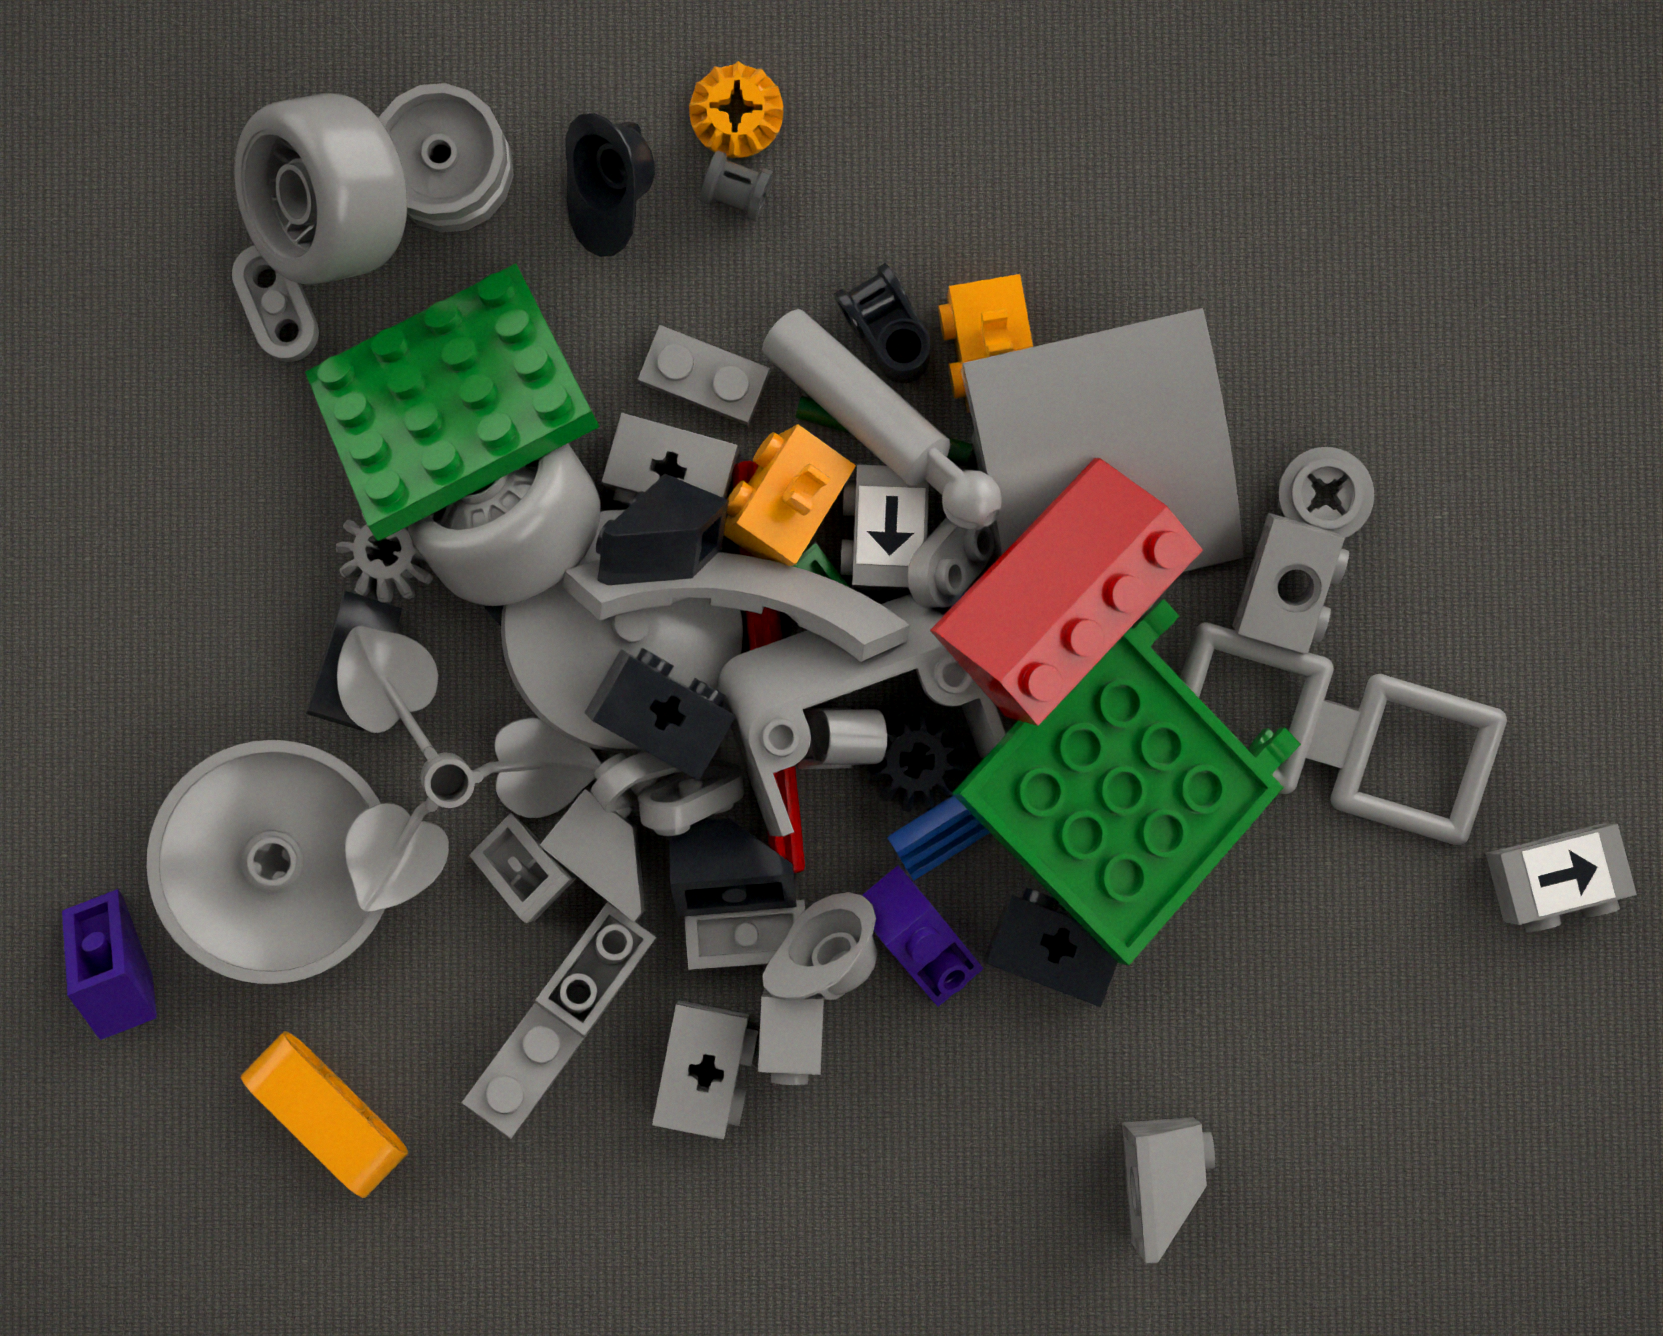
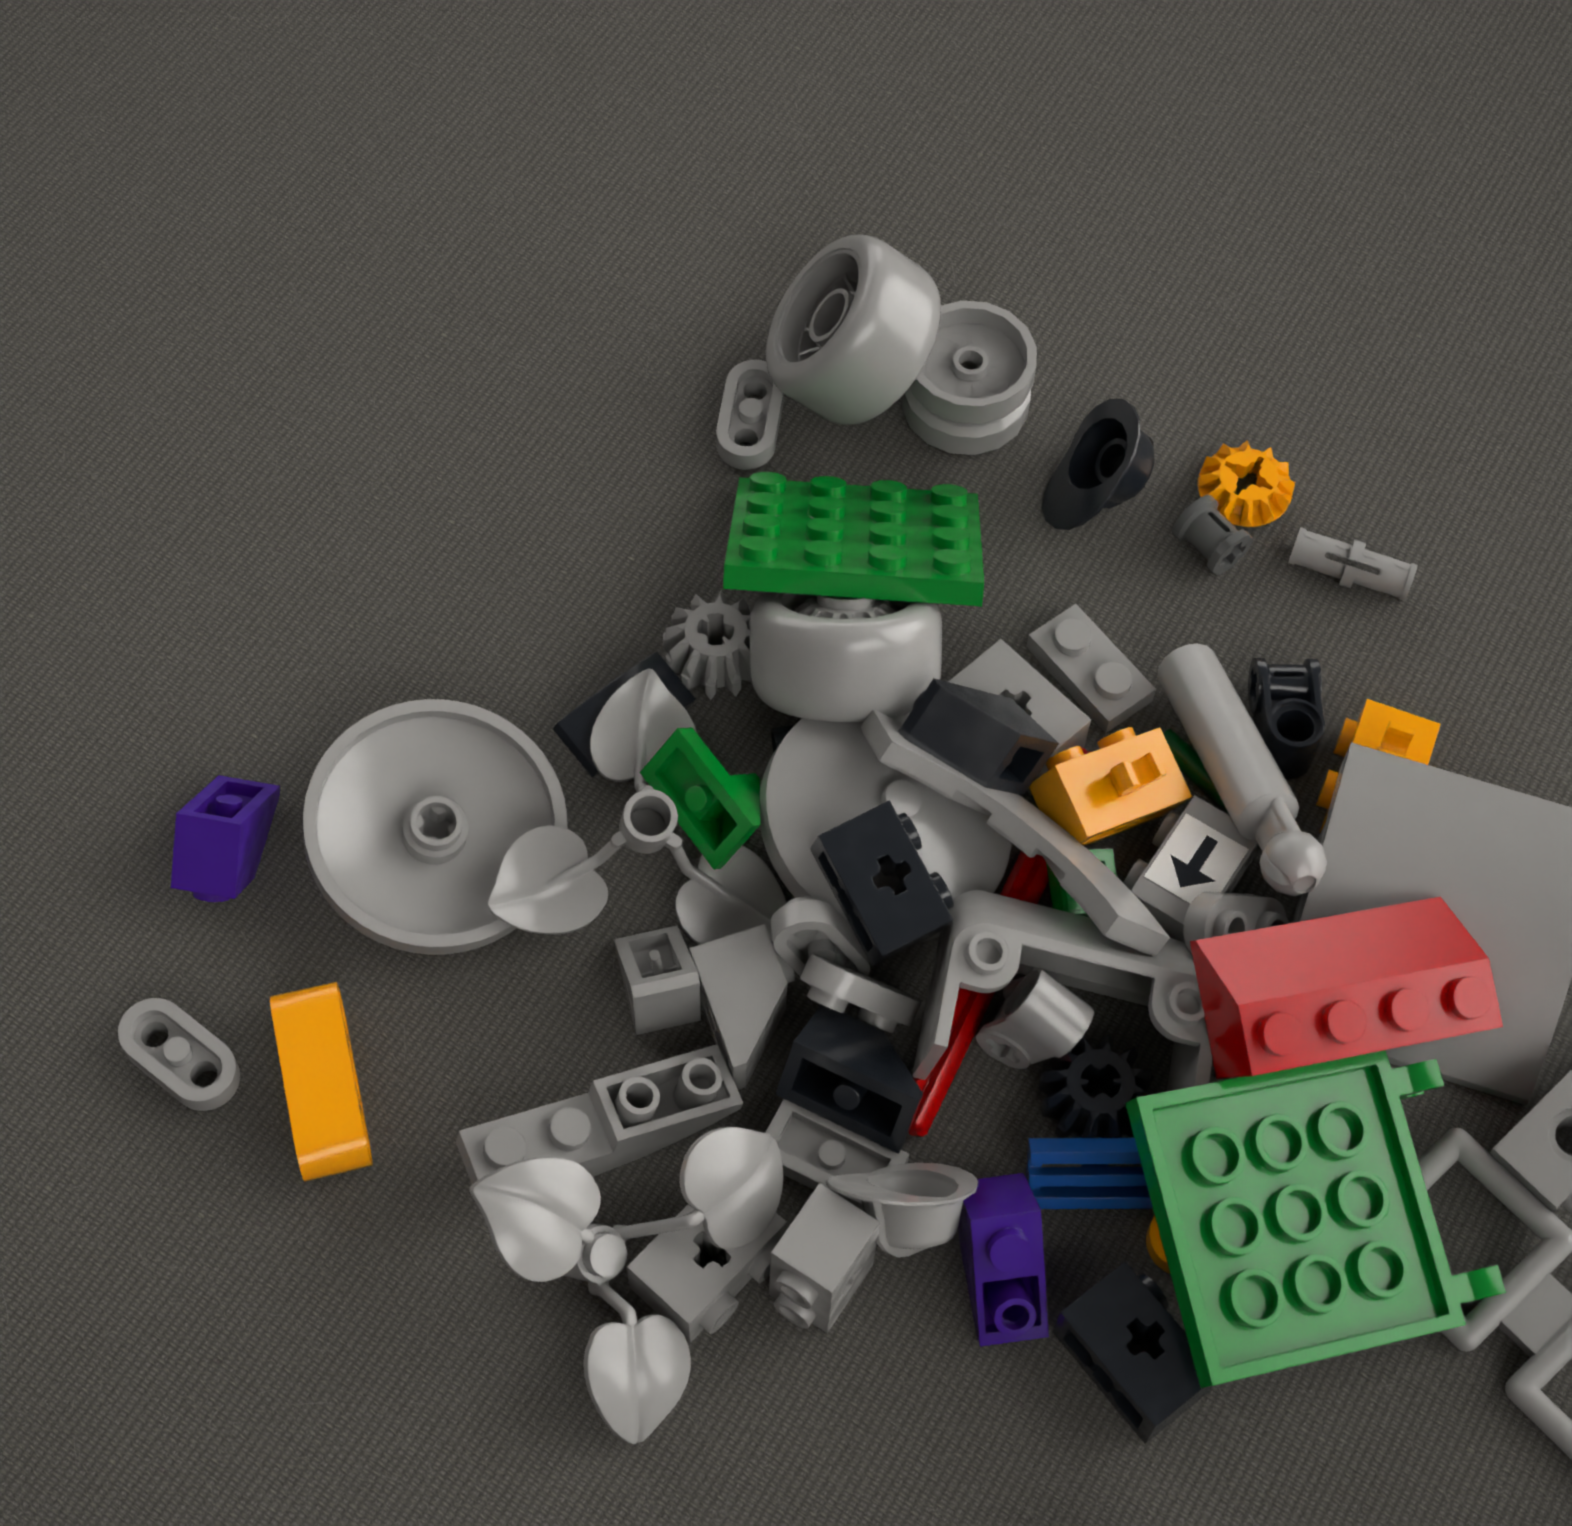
camera: 30 degrees right, 25 degrees down
none -> light grey plate [118,998,240,1111]
none -> light grey plant [469,1127,783,1444]
none -> green slope [639,727,761,870]
none -> light grey pin [1288,527,1418,601]

